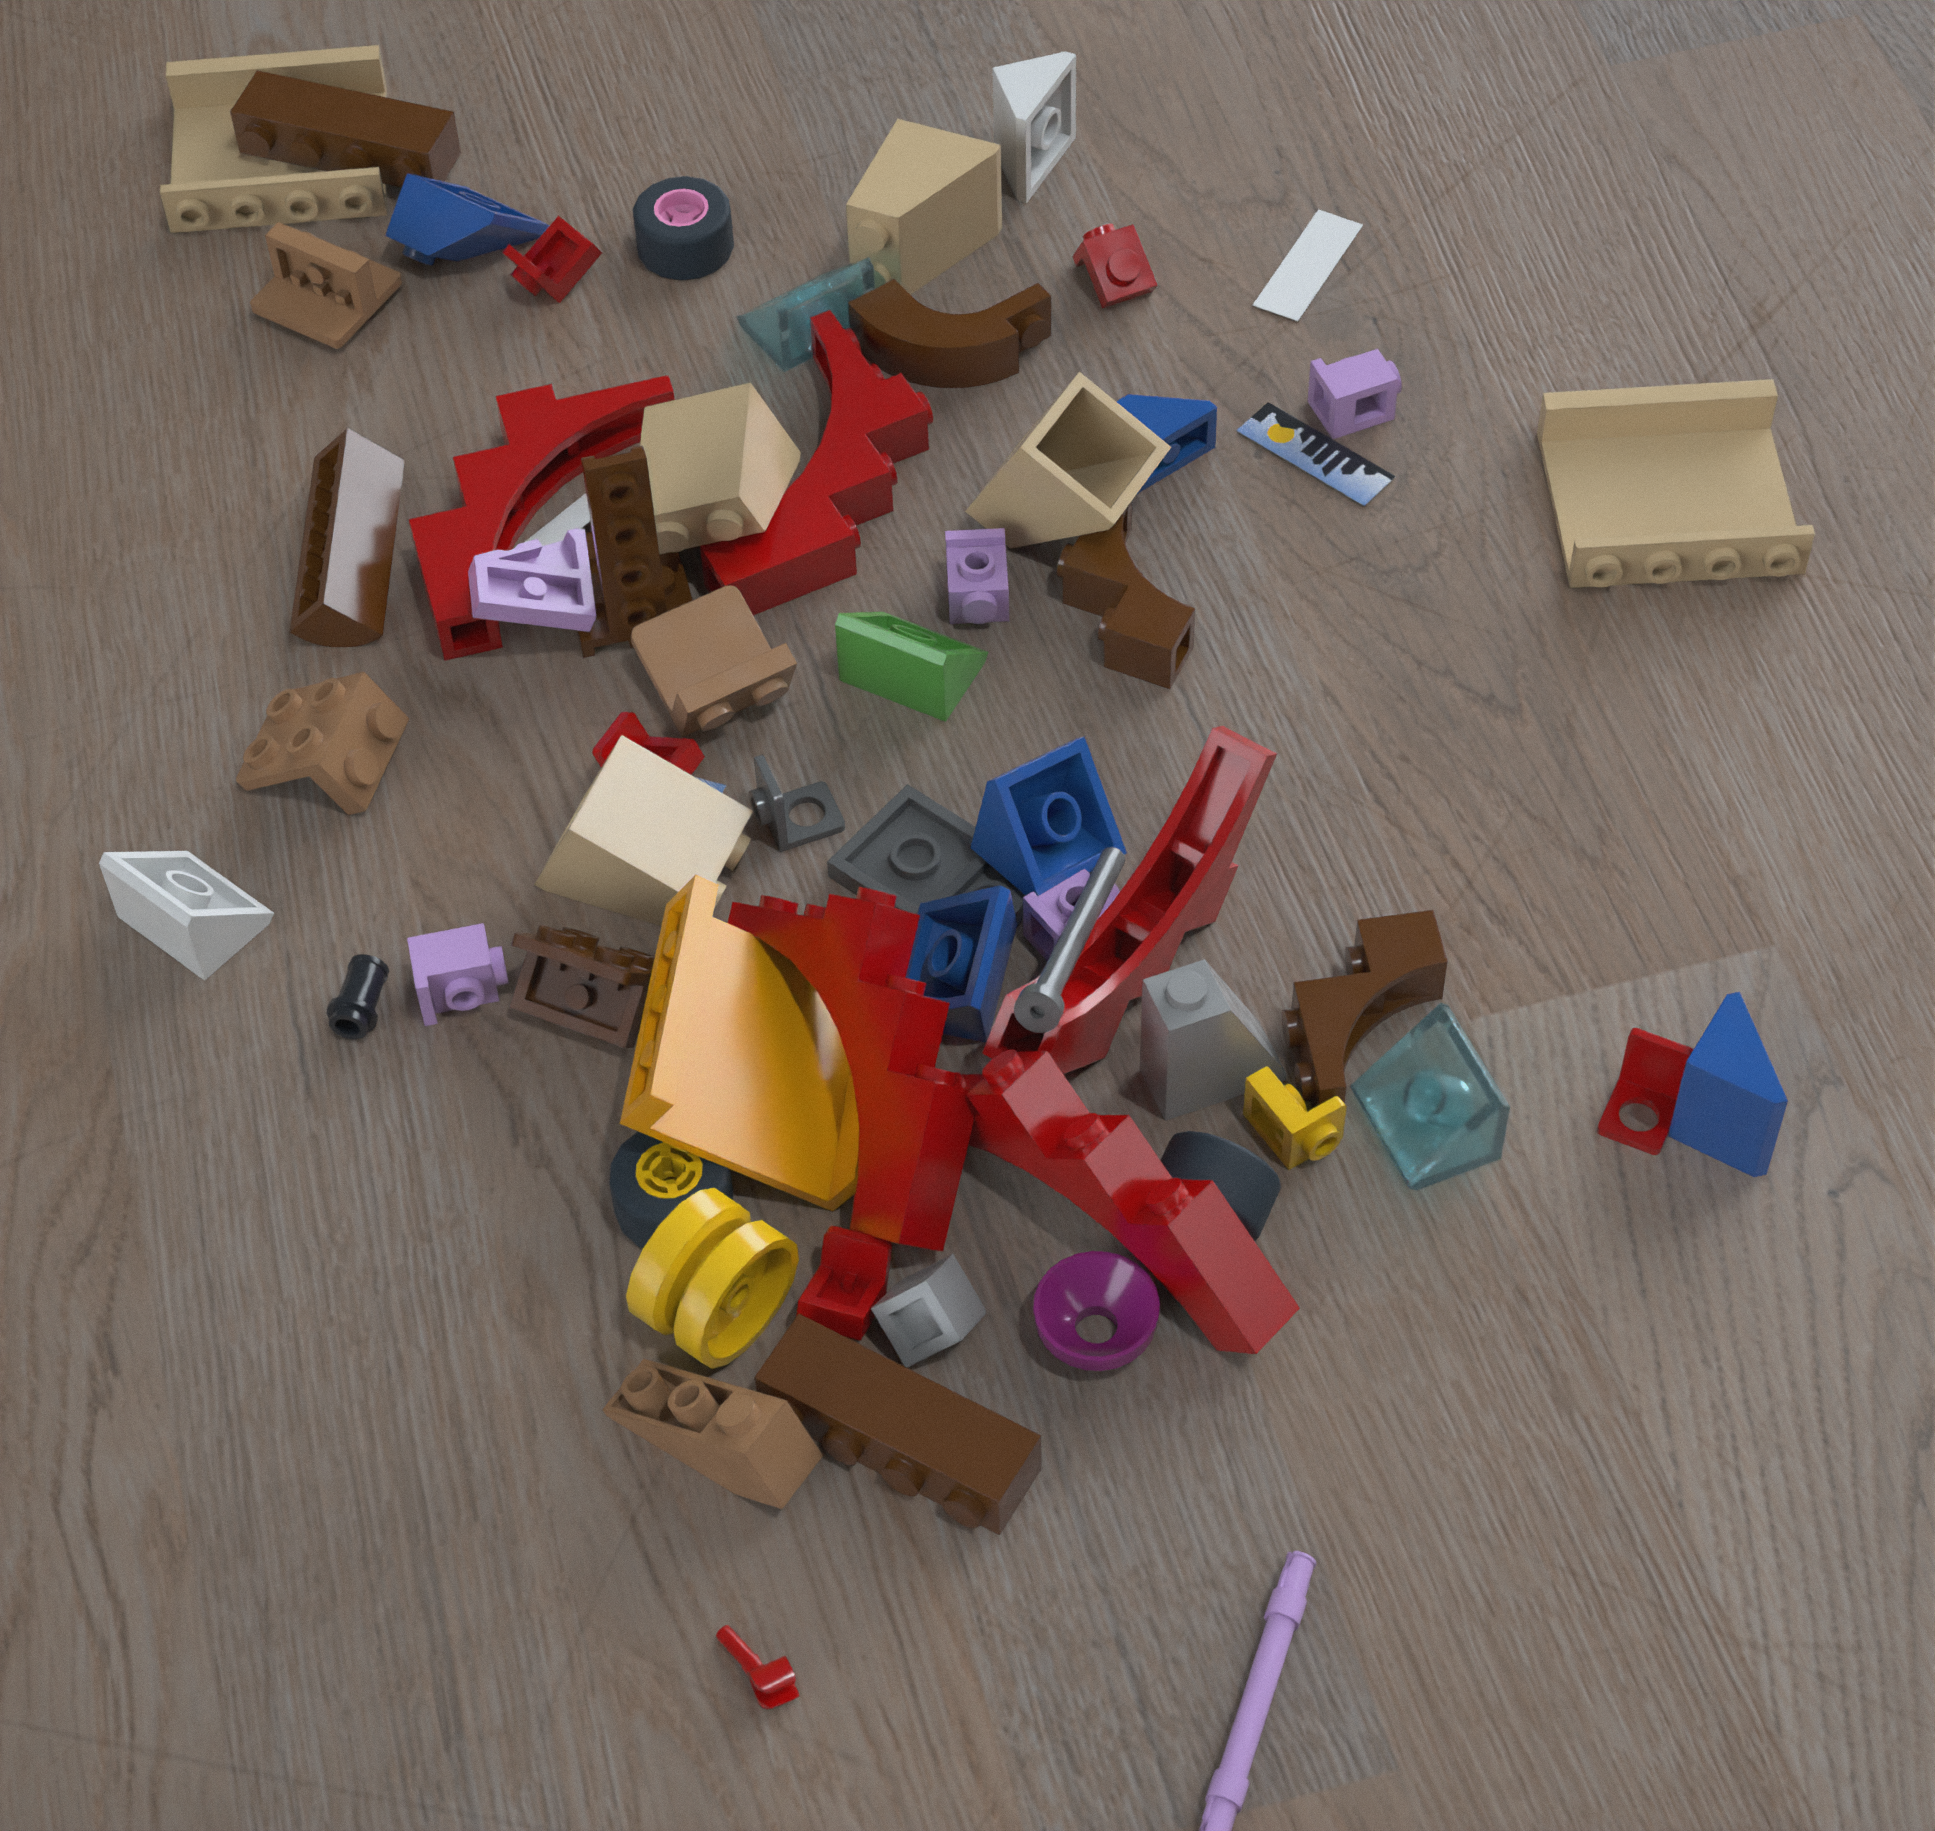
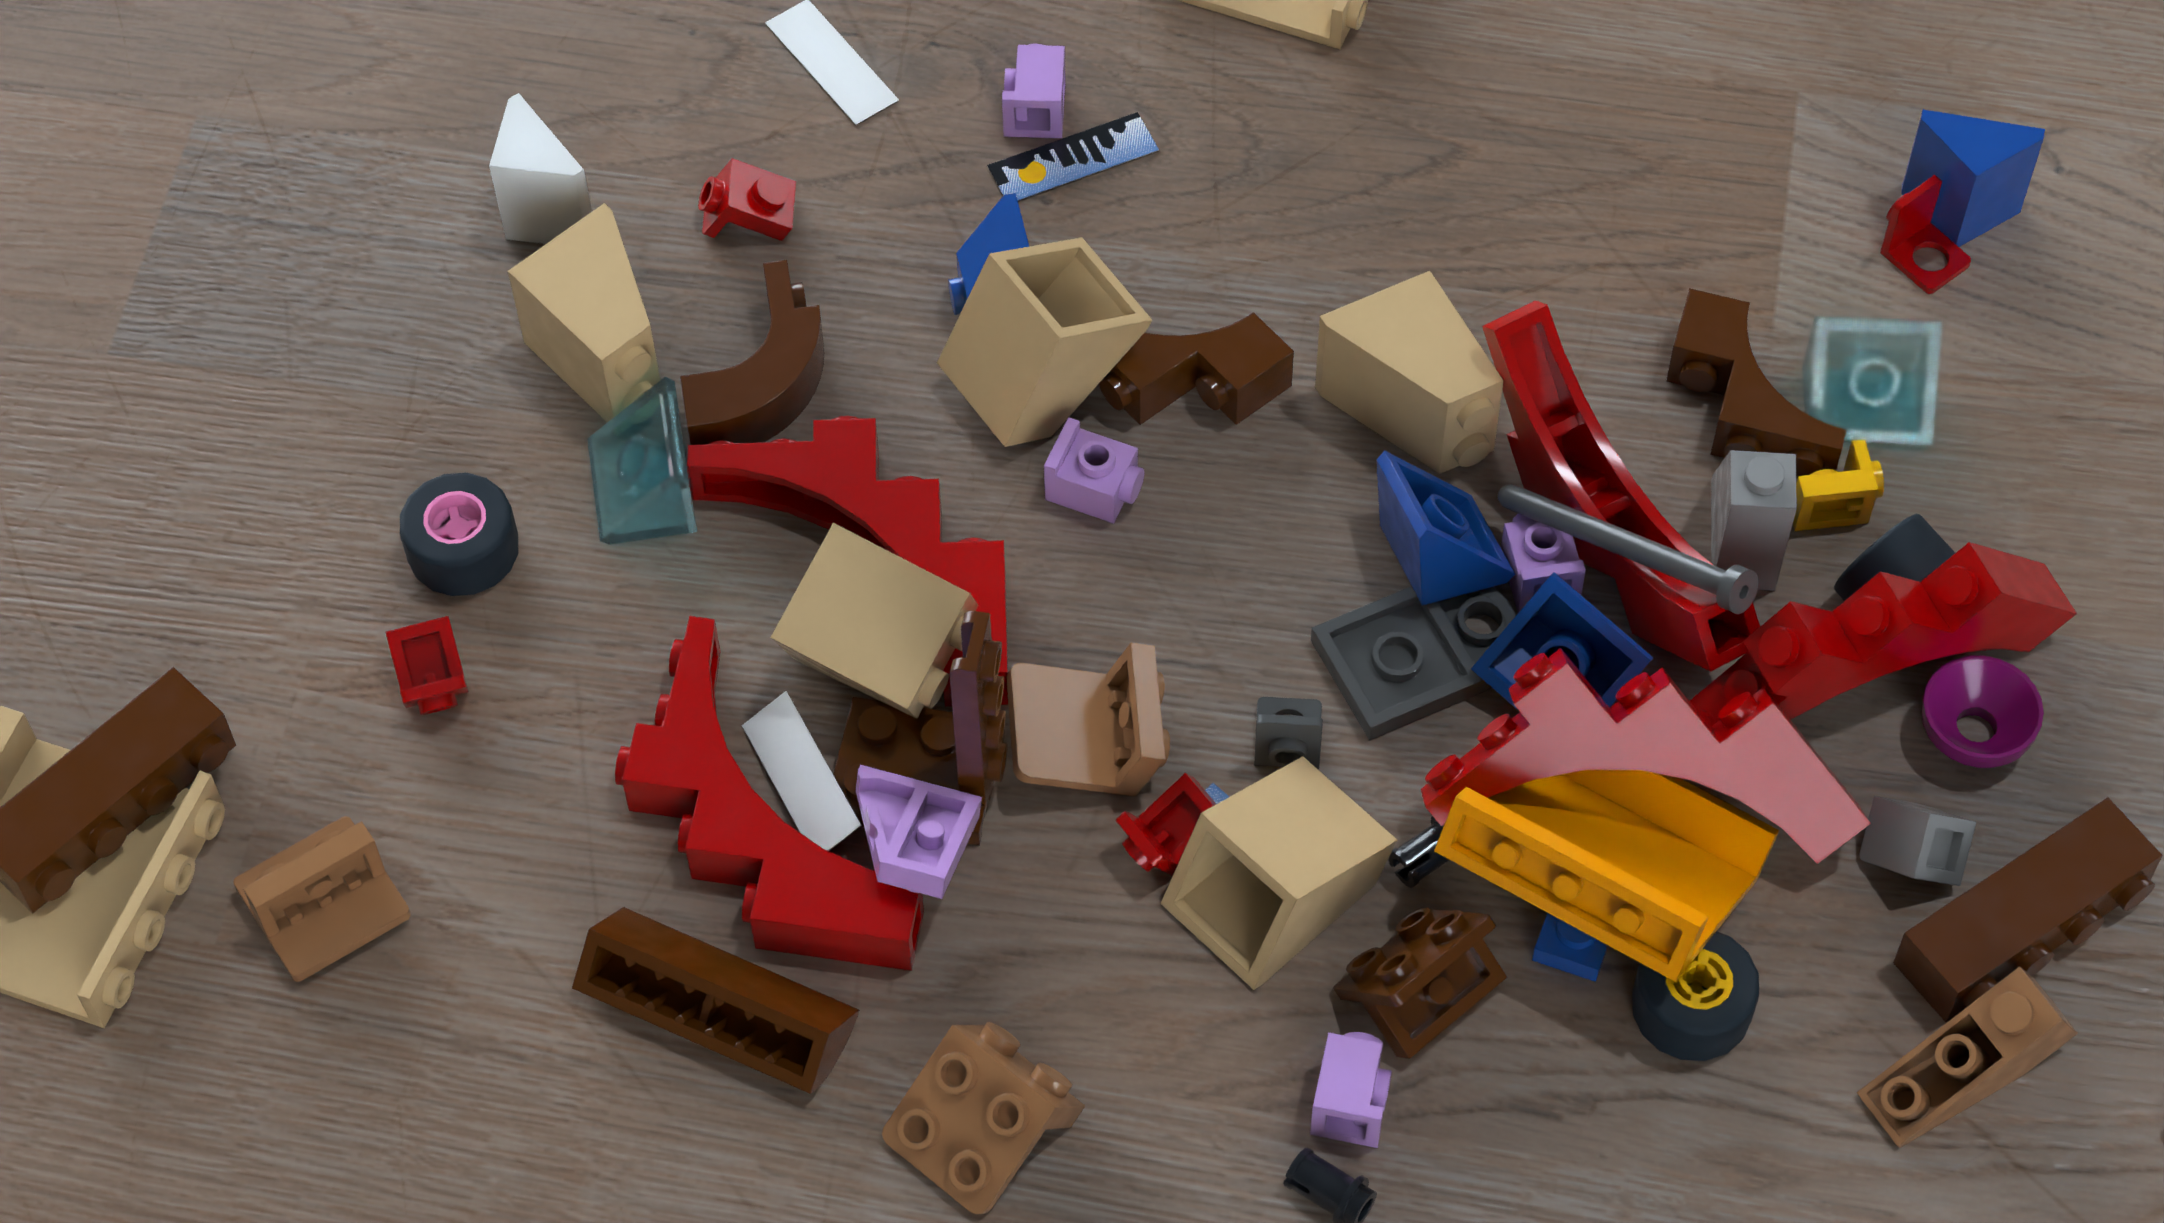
camera: 65 degrees left, 5 degrees up
blue slope [385,173,550,265] -> none
yellow wheel [626,1188,799,1369] -> none
red bracket [796,1226,892,1341] -> none
bright green slope [835,612,988,722] -> none
none -> tan slope [1315,271,1504,474]

